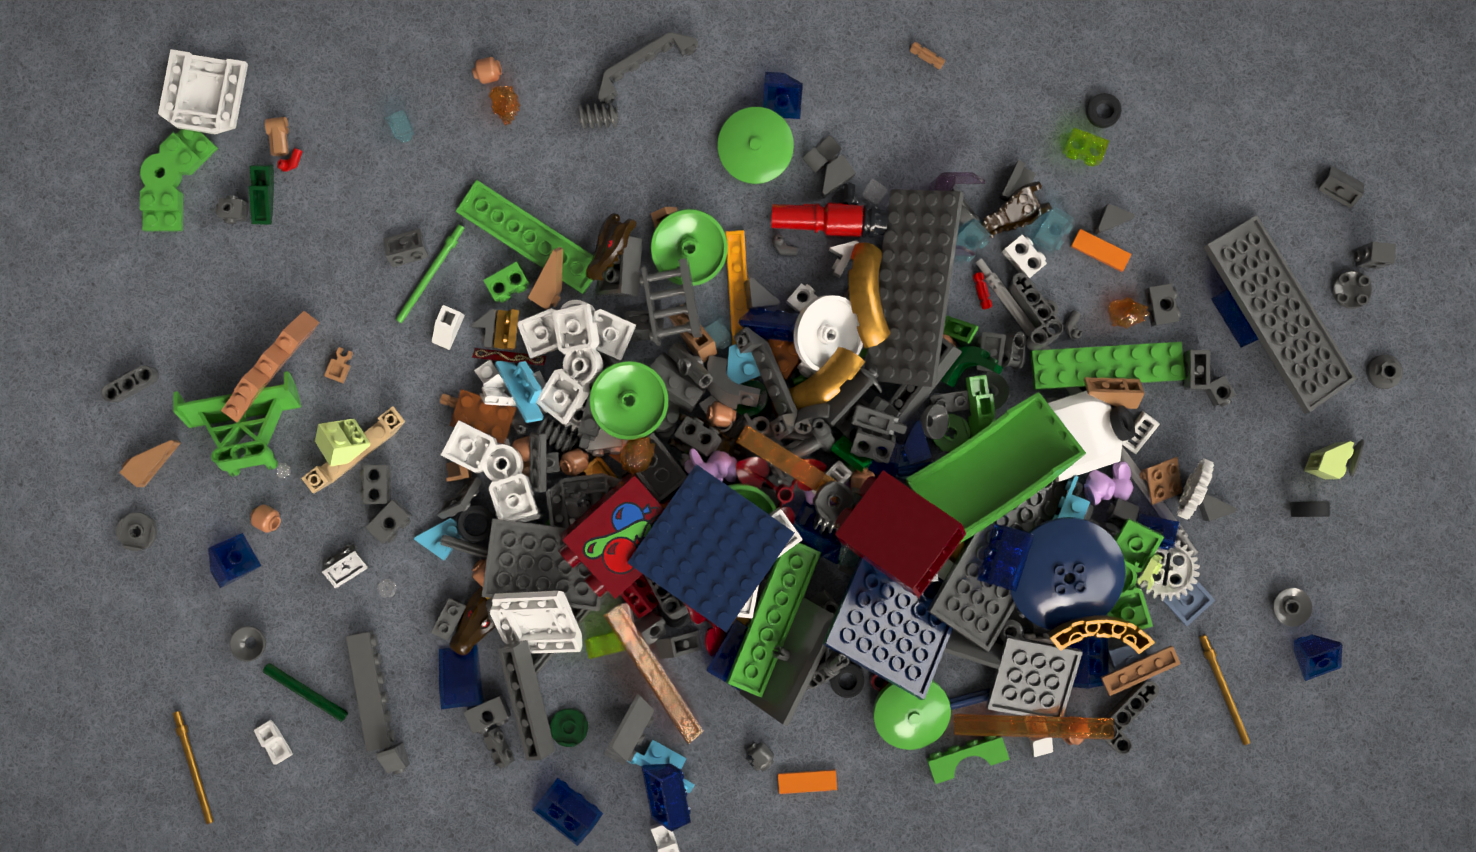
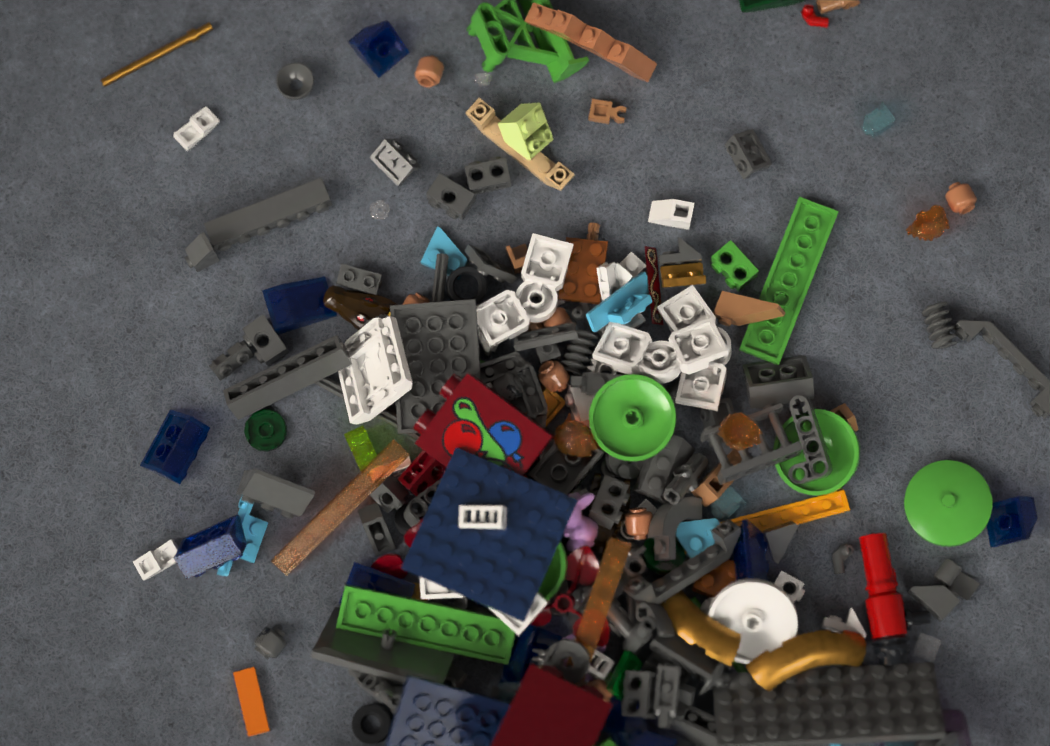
camera: 80 degrees right, 10 degrees down
dark green axle [263,663,348,722] -> none
bright green bar [396,224,465,323] -> none
dark brown animal [586,213,637,281] -> none
none -> white slope [459,505,507,529]
none -> clear orange hair [718,412,763,451]
none -> dark grey beam [788,395,832,484]

